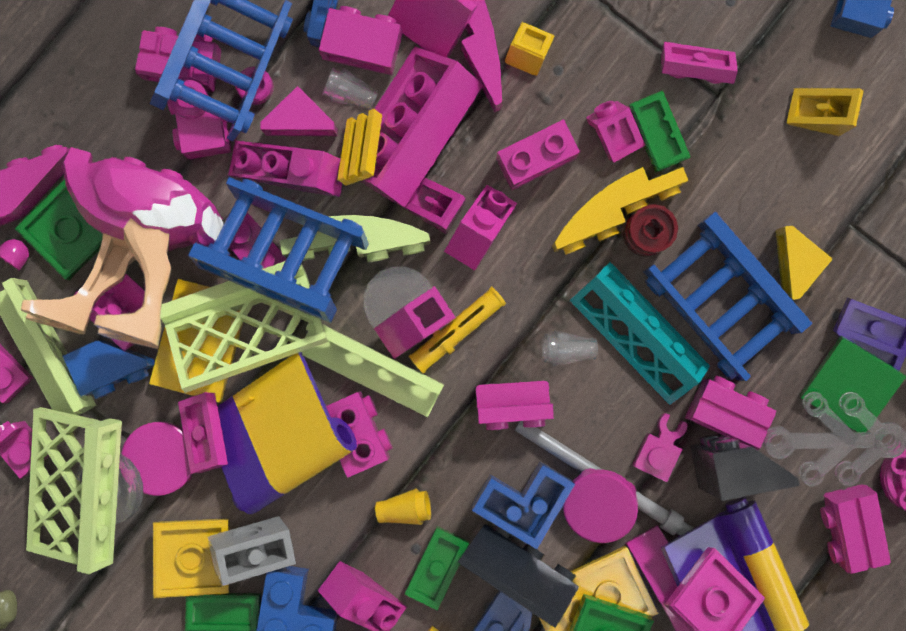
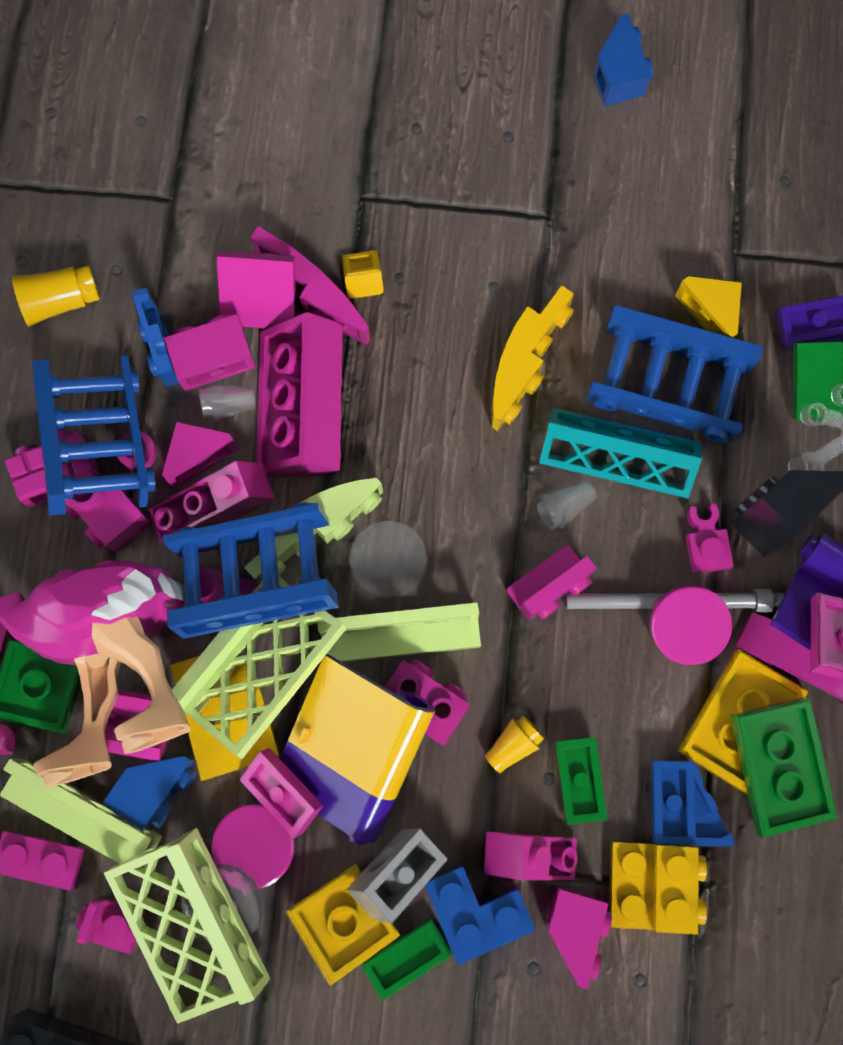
camera: 30 degrees left, 10 degrees down
yellow tile [337,109,382,186] -> none
dark pink slope [374,286,456,359] -> none
dark pink slope [400,177,466,234] -> none
yellow pin [408,286,506,374] -> none
dark pink slope [444,185,517,270] -> none
black slope [458,524,579,628] -> none
blue brick [471,462,575,549] -> none
dark pink brick [496,119,580,191] -> none
dark pink bracket [586,101,645,163] -> none
dark red wheel [623,204,678,257] -> none
green plate [628,91,691,173] -> none
dark pink plate [661,42,738,84] -> none
dark pink brick [685,376,776,450] -> none
yellow slope [787,88,864,136] -> none

